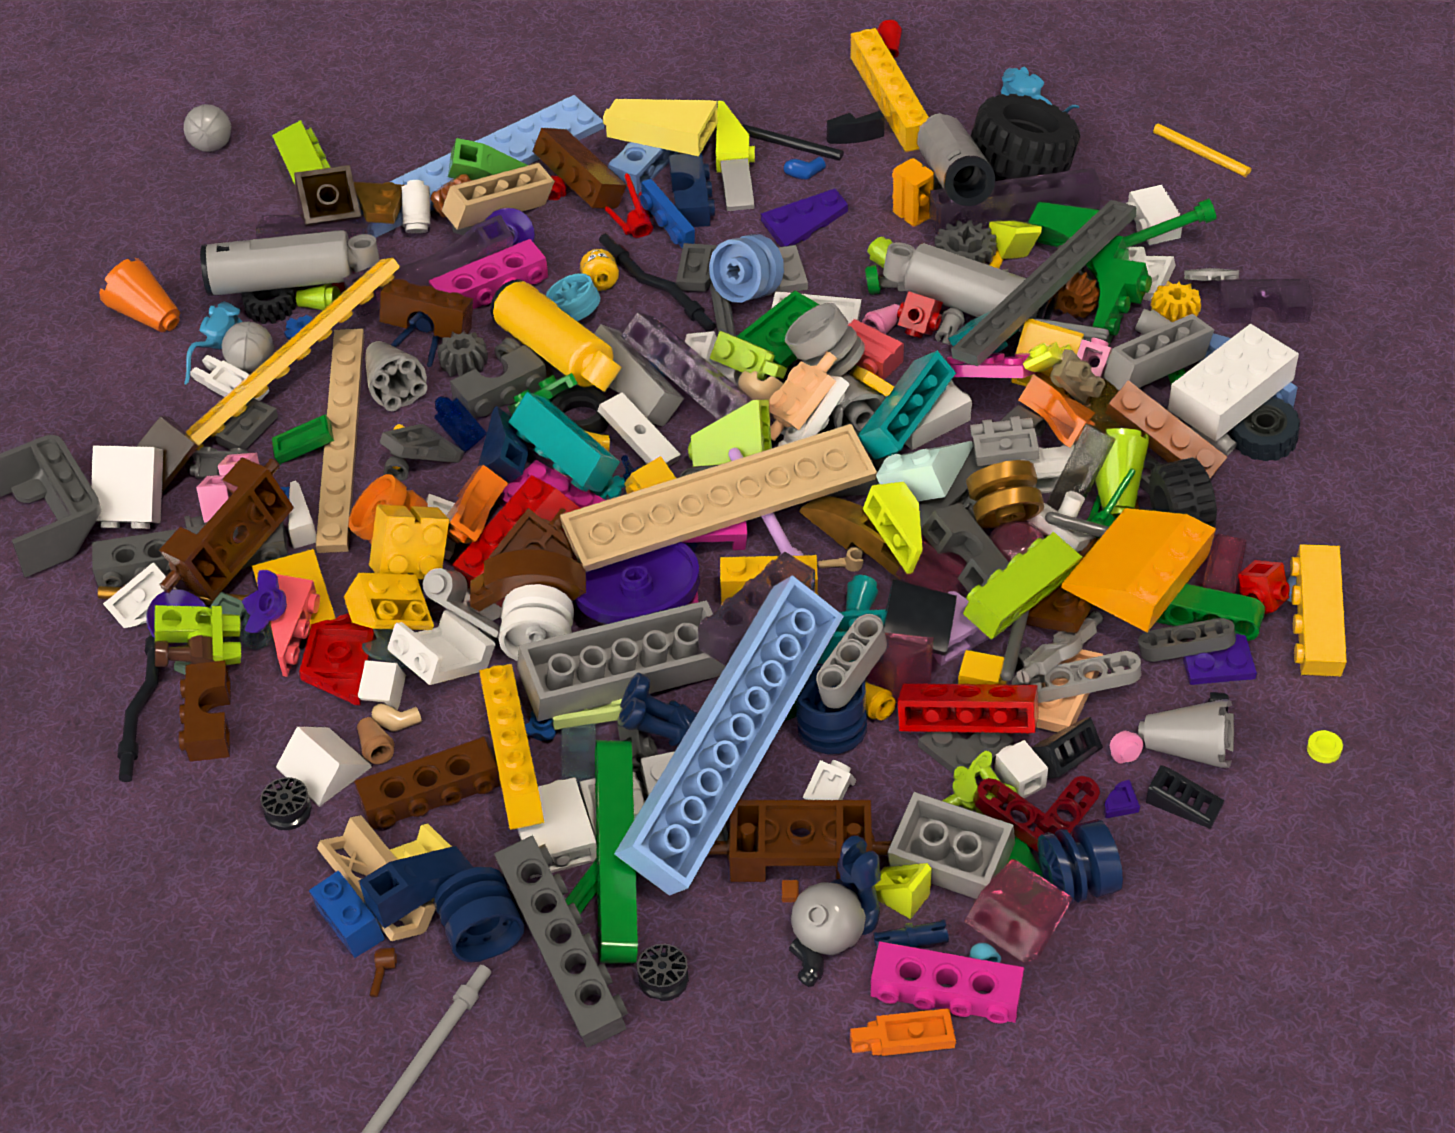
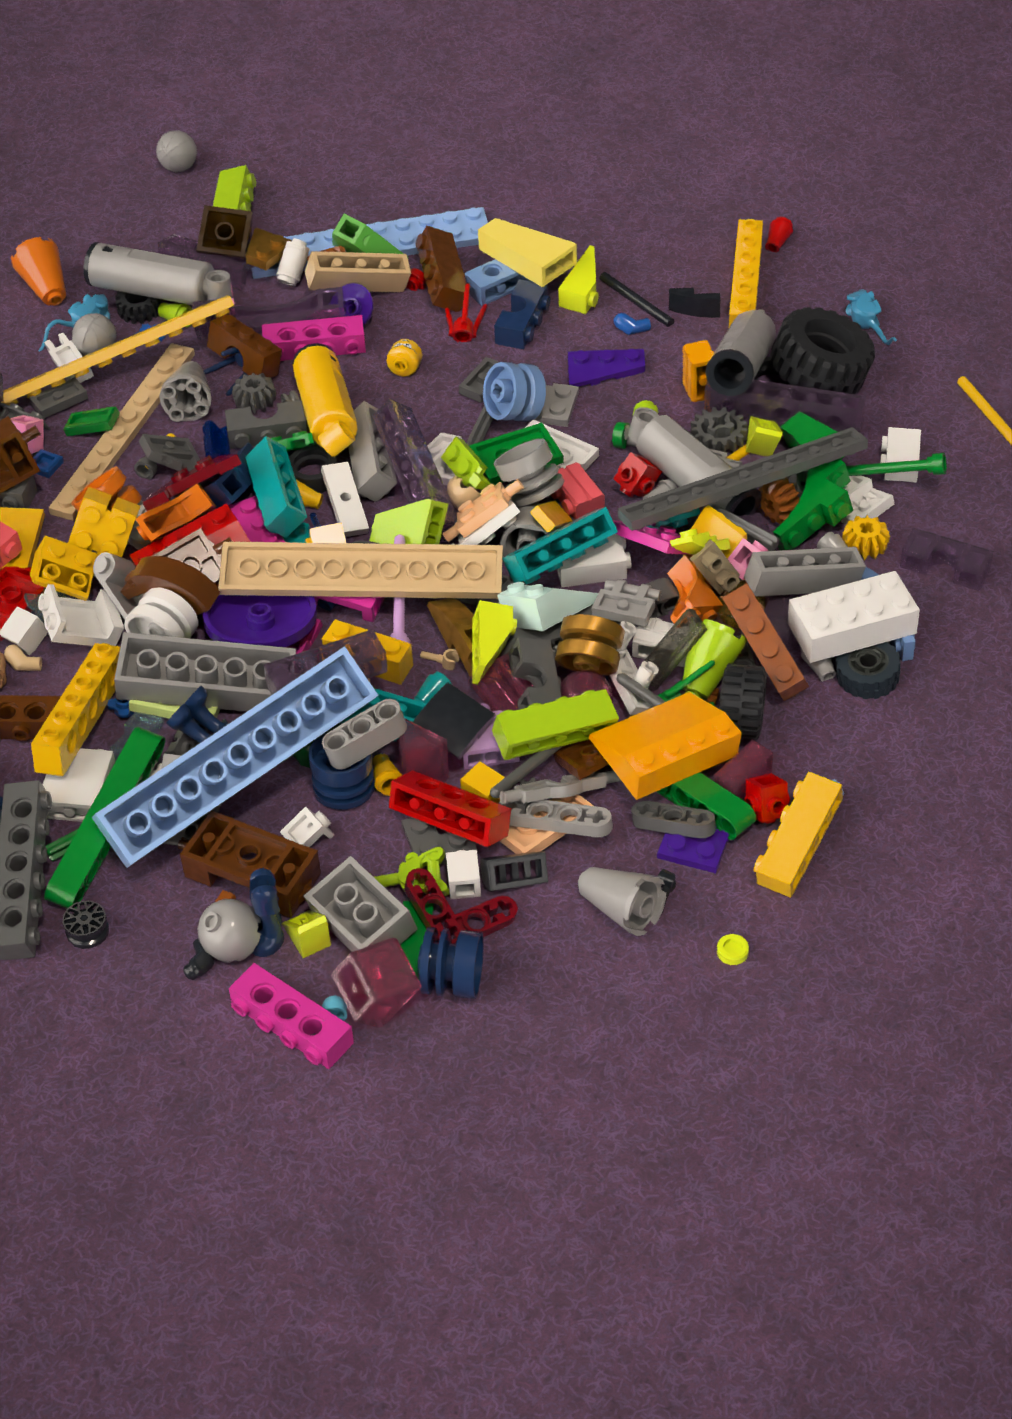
camera: 25 degrees right, 0 degrees up
white slope [288,481,317,549] -> none
medium azure wheel [546,273,601,321] -> none
black bar [599,233,716,332] -> none
blue plate [640,178,695,249] -> none
light grey slope [720,158,754,211] -> none
orange hinge [850,1008,956,1056] -> none
bright pink cone [862,304,899,334] -> none
dark blue pin [873,919,949,950] -> none
dark purple tile [1104,779,1140,819] -> none
bright pink plate [1110,731,1143,764] -> none
black slope [1146,765,1224,829] -> none
light grey wheel [1184,268,1239,281] -> none
none -> dark red wing [142,454,242,511]

